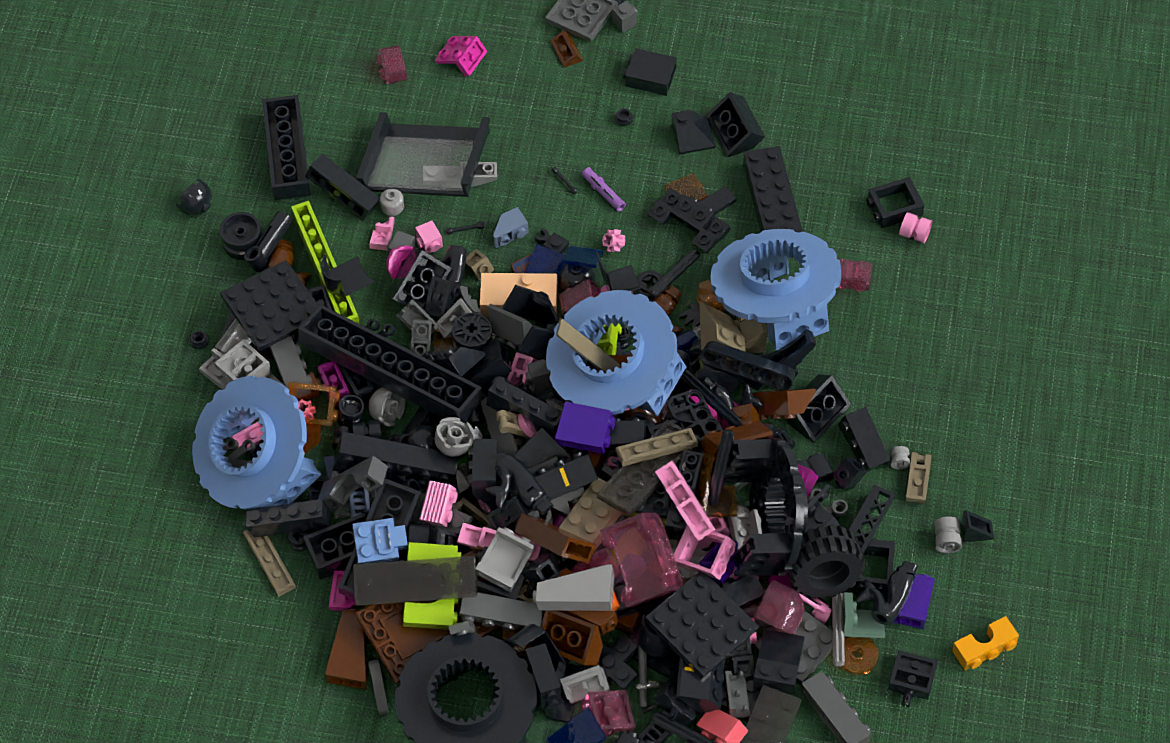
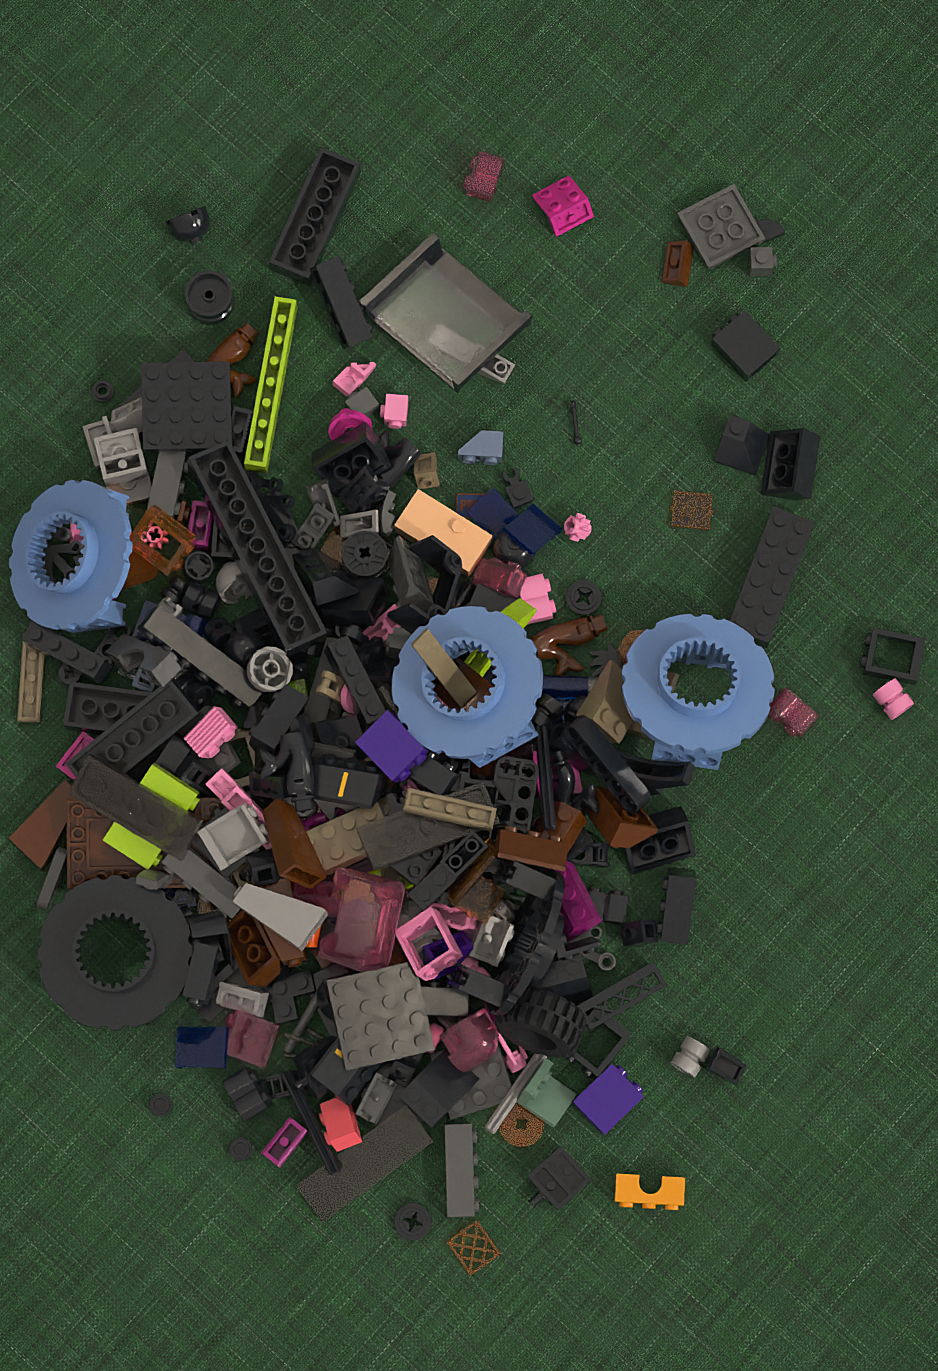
camera: 30 degrees right, 20 degrees up
black piece [244,211,293,272] -> none
black piece [320,255,375,296] -> none
medium blue piece [353,518,408,567] -> none
light grey head [380,189,404,216] -> none
black hinge [446,221,484,234] -> none
medium lavender pin [582,167,626,212] -> none
black piece [596,252,643,293] -> none
black plate [615,108,633,126] -> none
black bracket [647,188,731,254] -> none
black axle [648,249,700,298] -> none
bright pink slope [655,461,715,541] -> none
black tile [699,186,737,215] -> none
black axle [707,429,734,505] -> none
black piece [857,561,918,625] -> none
light grey wheel [890,446,910,469] -> none
dark tan plate [906,452,932,504] -> none

